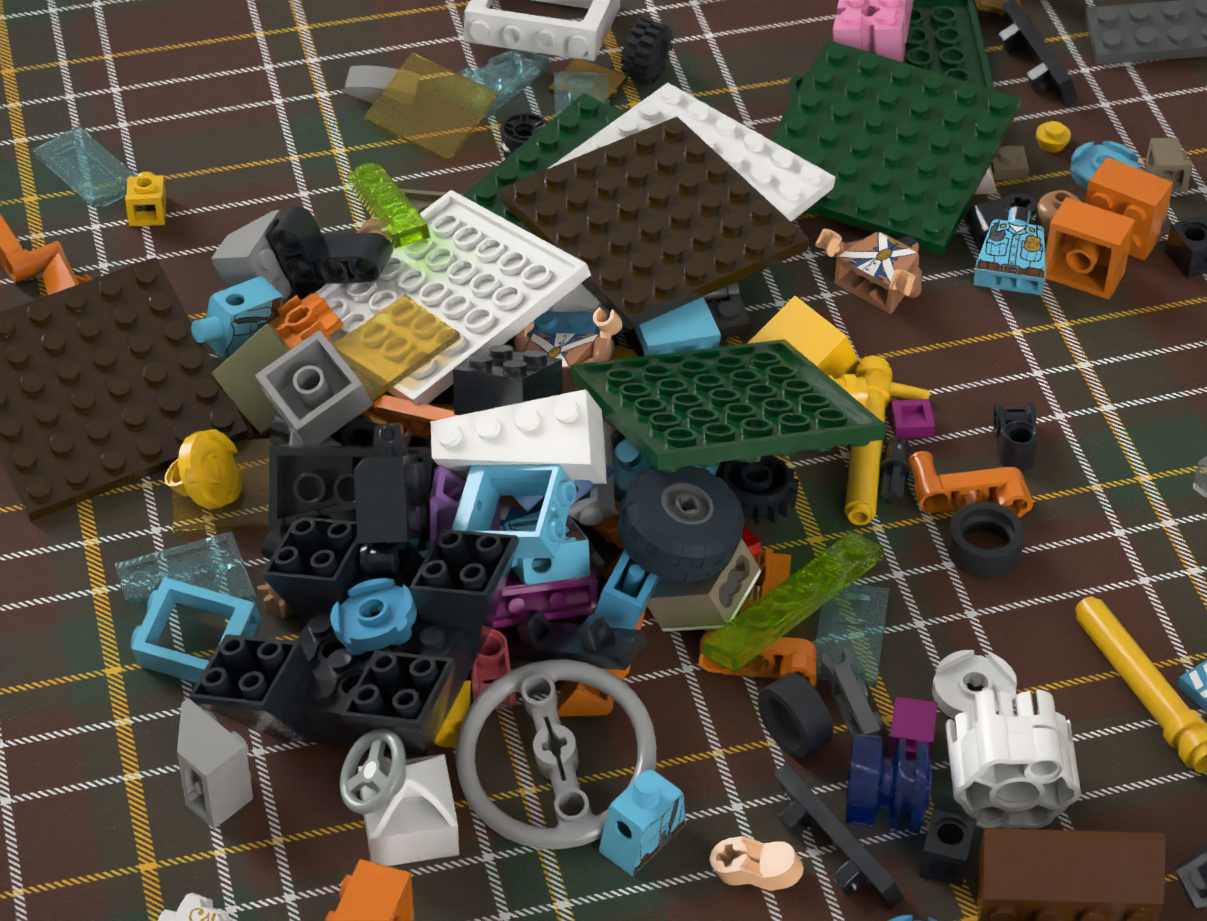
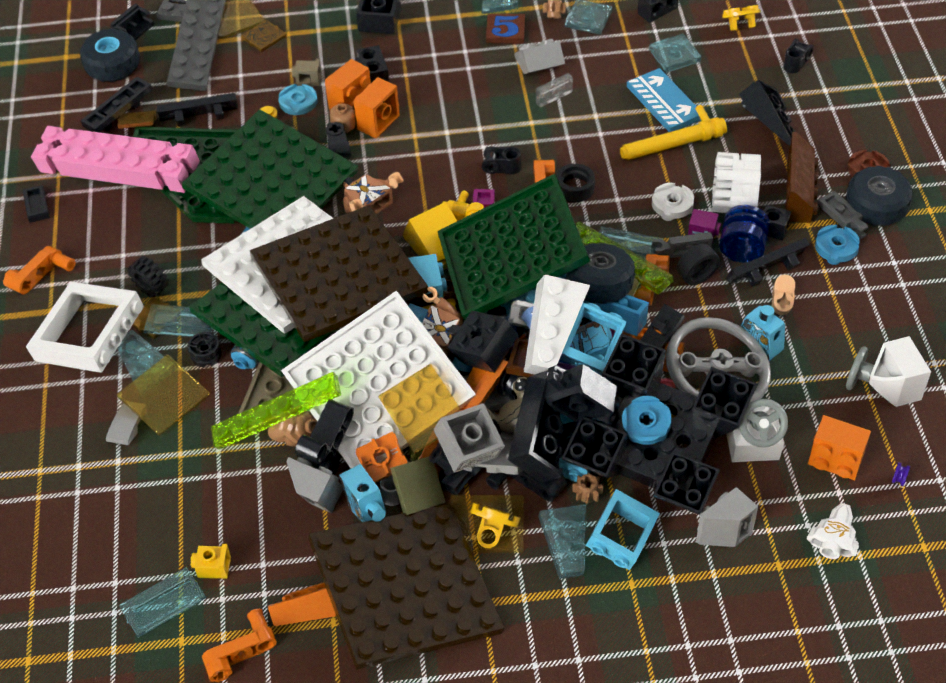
camera: 80 degrees left, 5 degrees up
medium azure torso [973,207,1046,295] -> none

